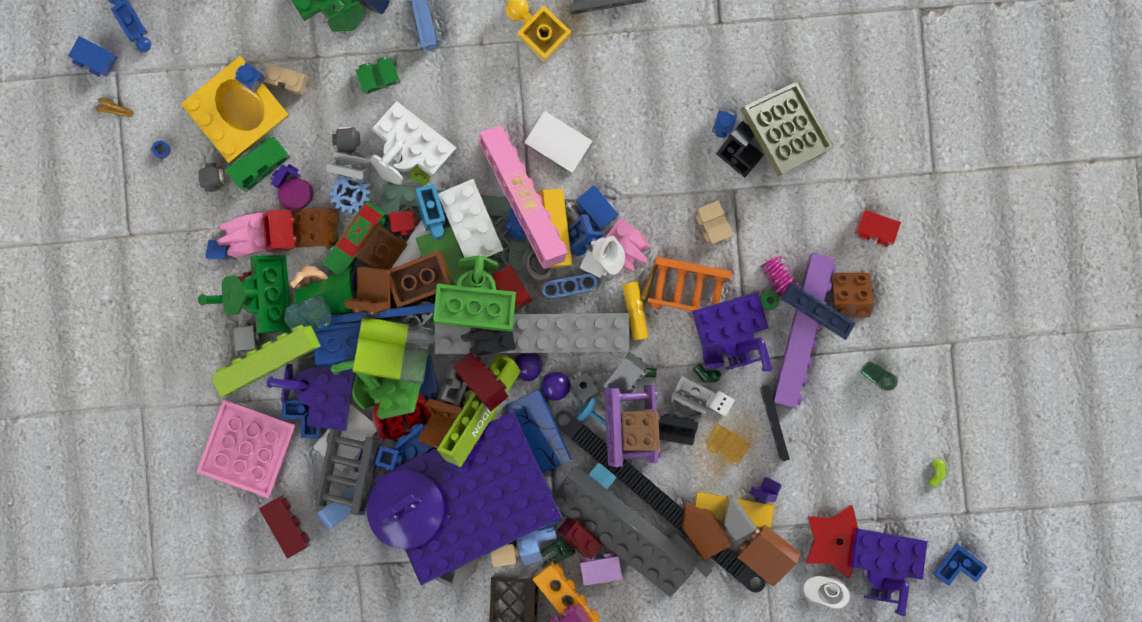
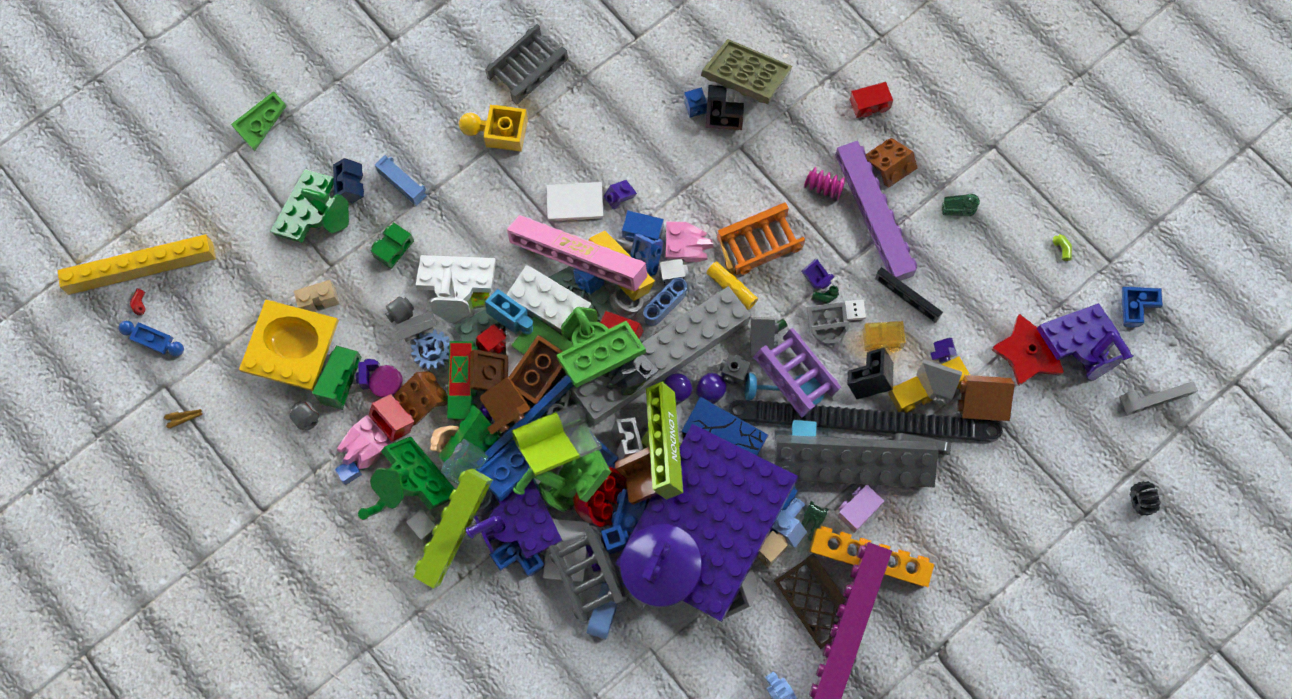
camera: 35 degrees left, 15 degrees down
blue brick [68,36,118,77] -> none
blue bush [152,140,170,159] -> none
bright pink plate [197,399,296,498] -> none
blue brick [235,63,266,93] -> none
dark red brick [259,496,311,559] -> none
dark red brick [453,352,509,412] -> none
dark red brick [556,518,603,559] -> none
white piece [591,236,625,274] -> none
medium nougat bracket [621,409,660,451] -> none
black bracket [658,414,699,446] -> none
dark orange tile [682,502,733,560] -> none
dark purple plate [691,292,773,371] -> none
tan brick [695,200,734,246] -> none
green plate [760,291,779,310] -> none
dark blue tile [780,282,856,340] -> none
white piece [804,576,850,608] -> none
none -> dark purple bracket [604,180,637,210]
none -> black brick [847,347,894,400]

